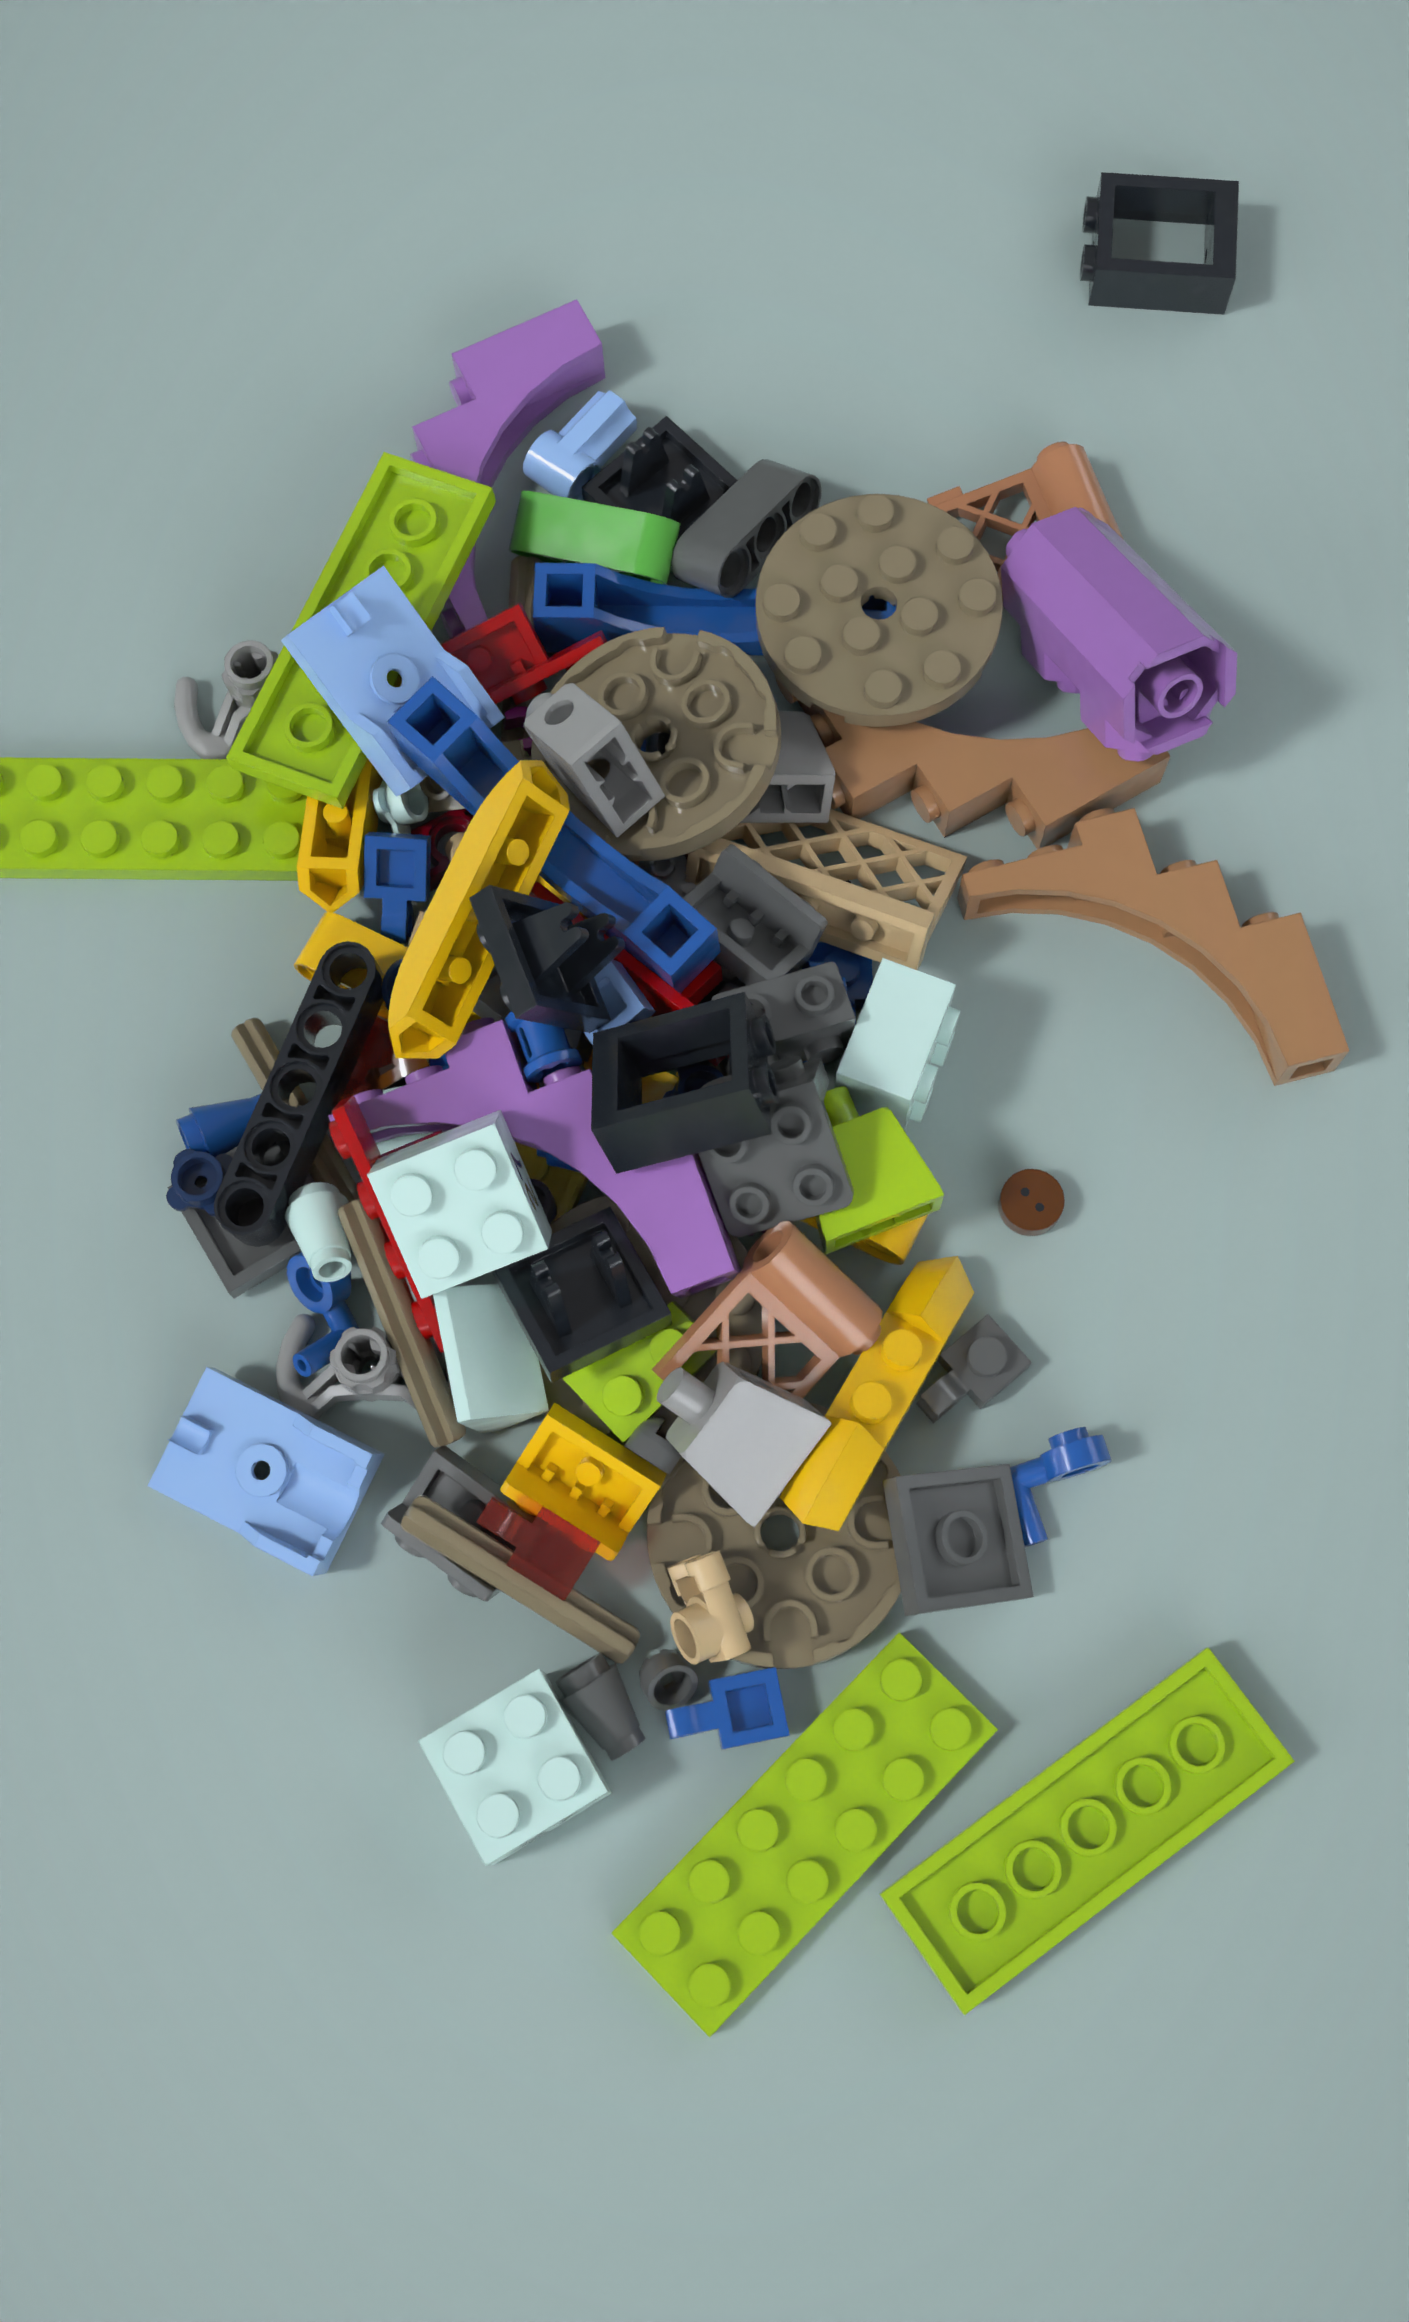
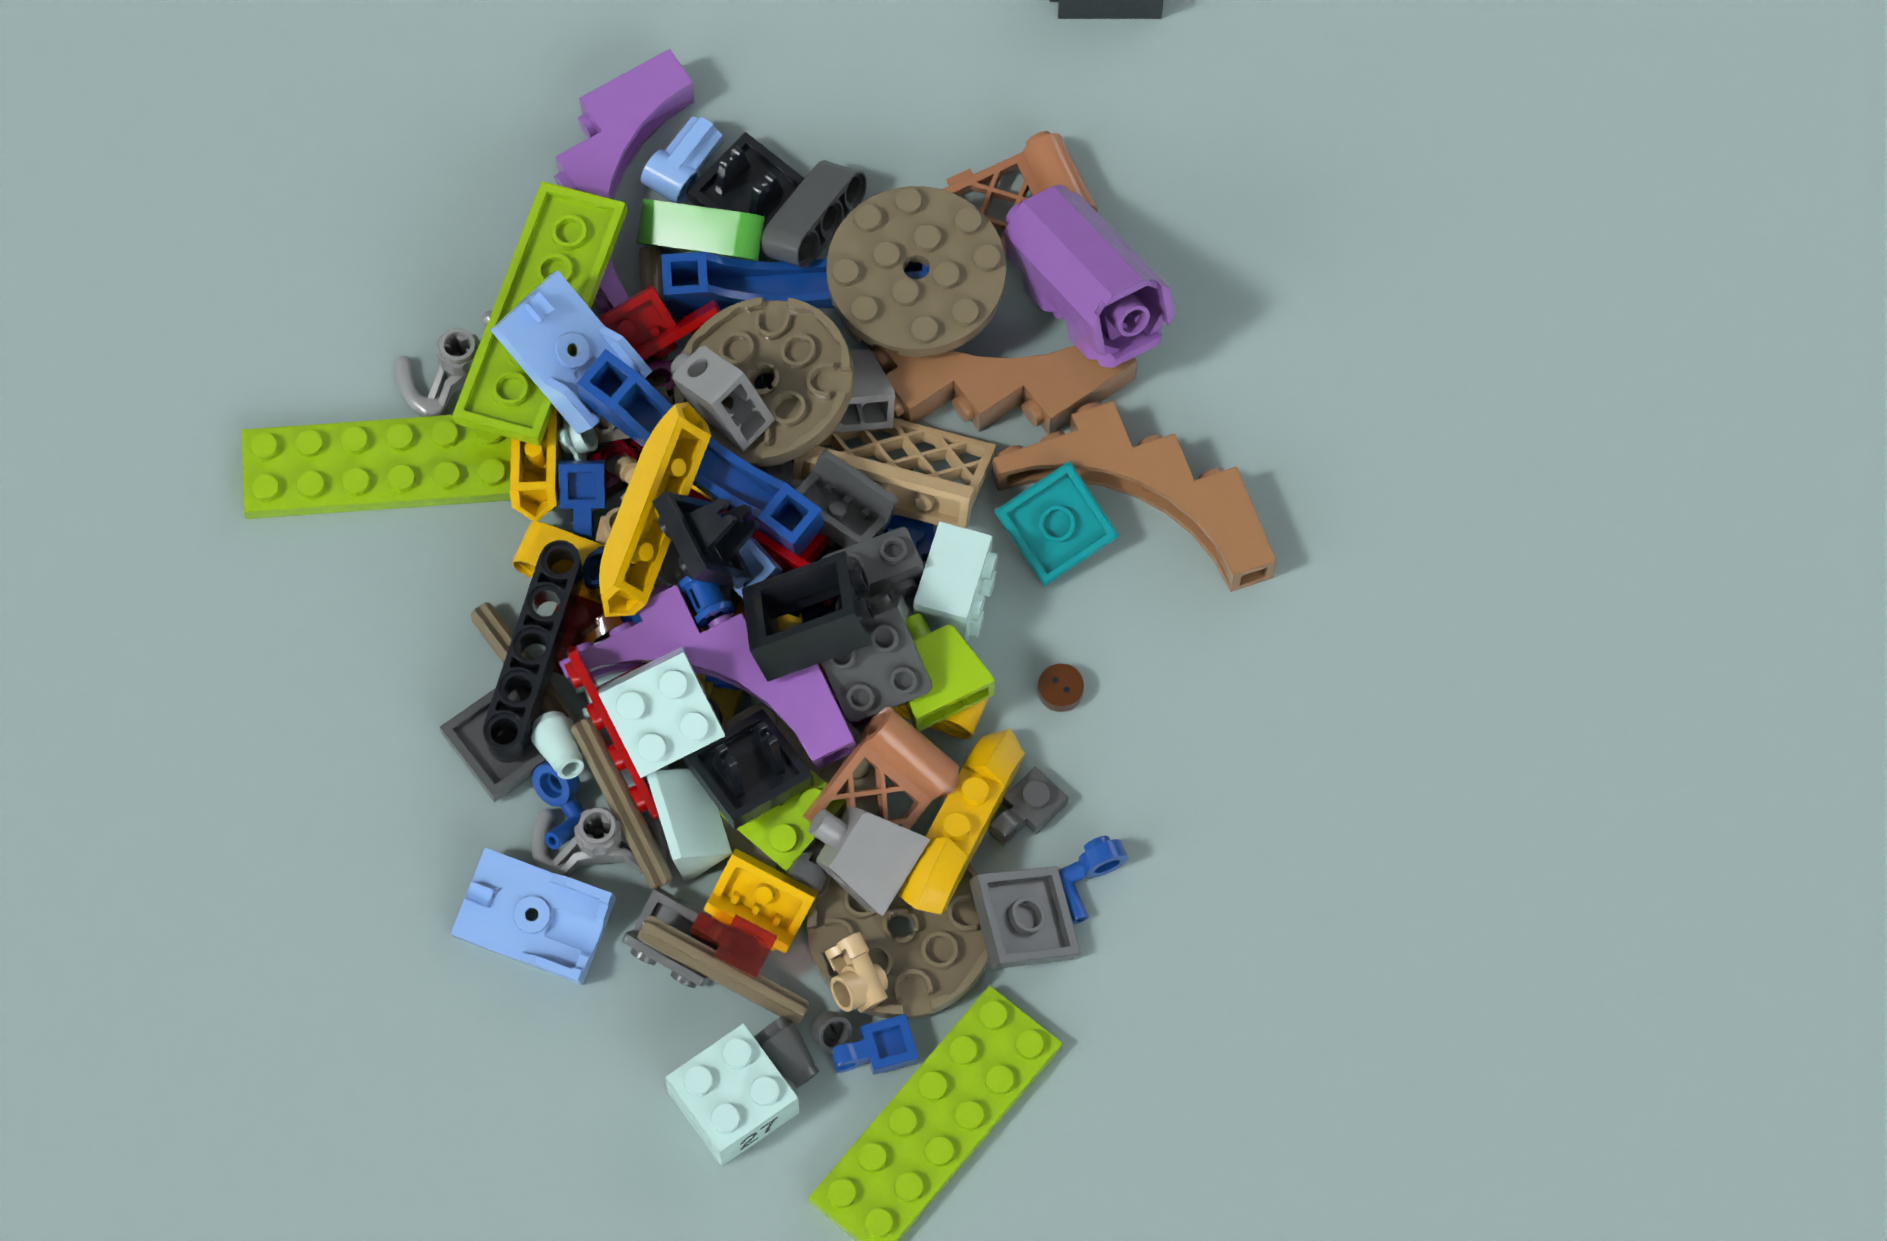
camera: 10 degrees left, 5 degrees down
dark blue plate [166,1149,232,1216] -> none
blue cone [176,1094,261,1157] -> none
lime plate [879,1647,1295,2015] -> none
none -> teal tile [994,461,1120,587]

